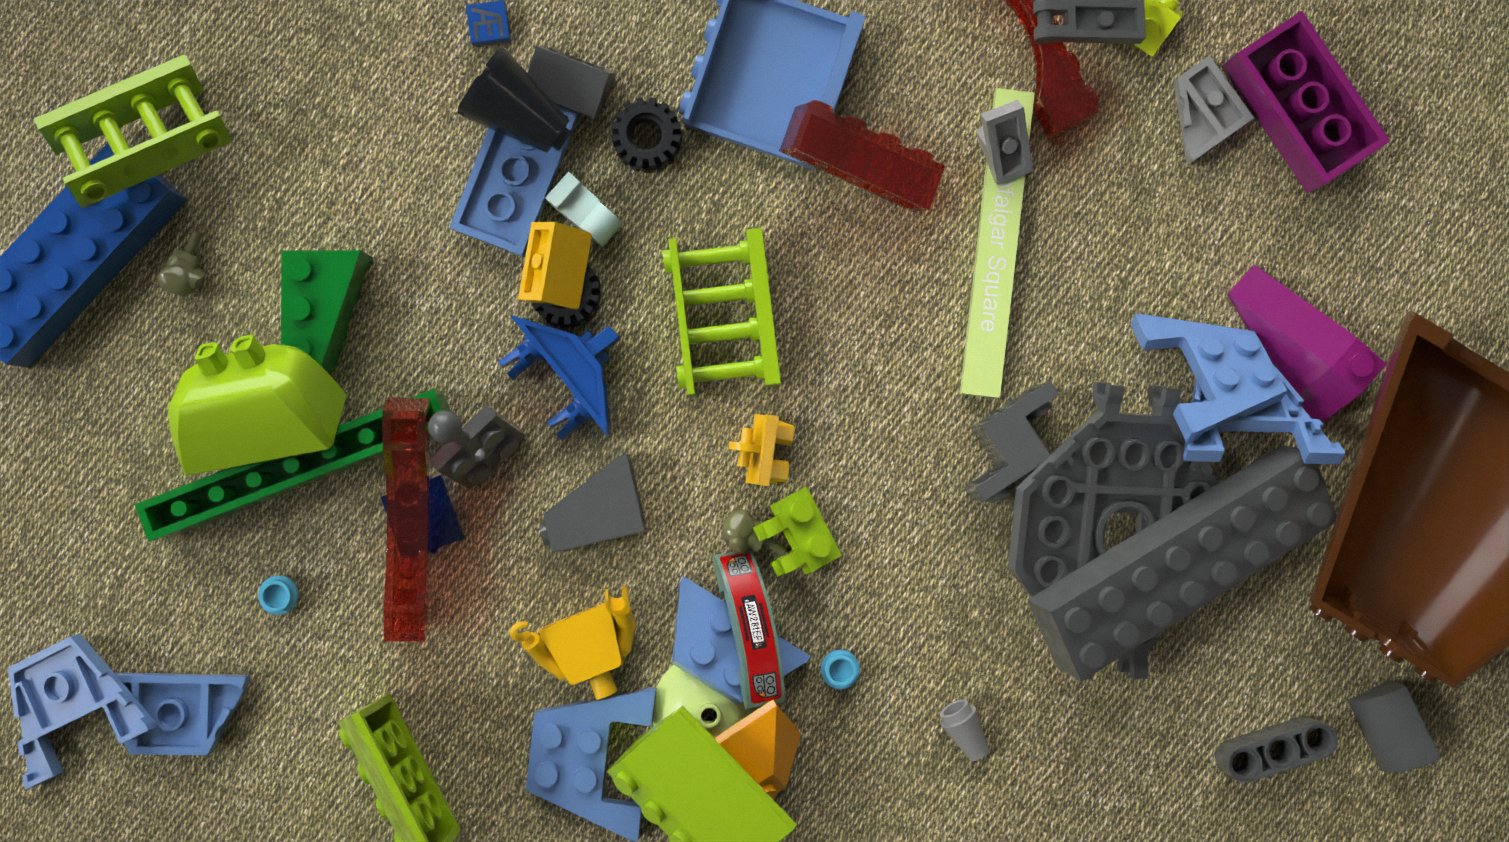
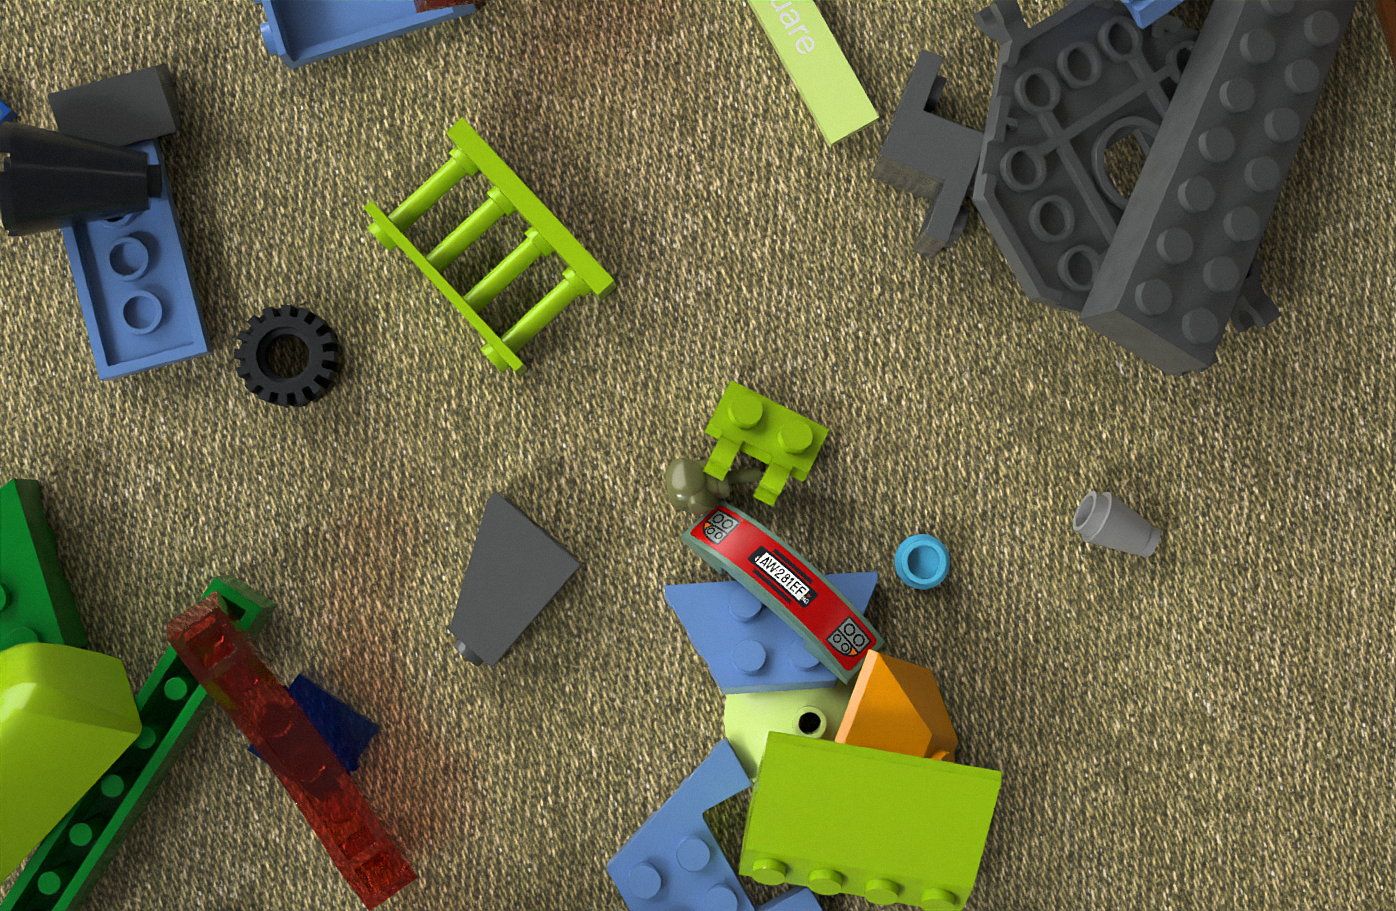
camera: 30 degrees left, 0 degrees up
dark grey plate [428,405,526,489] -> none
blue connector [498,314,620,441] -> none
yellow torso [510,586,636,700] -> none
yellow panel [518,222,592,309] -> none
light aqua leg [545,172,623,247] -> none
black tyre [611,97,682,173] -> none
yellow hips [728,414,795,486] -> none

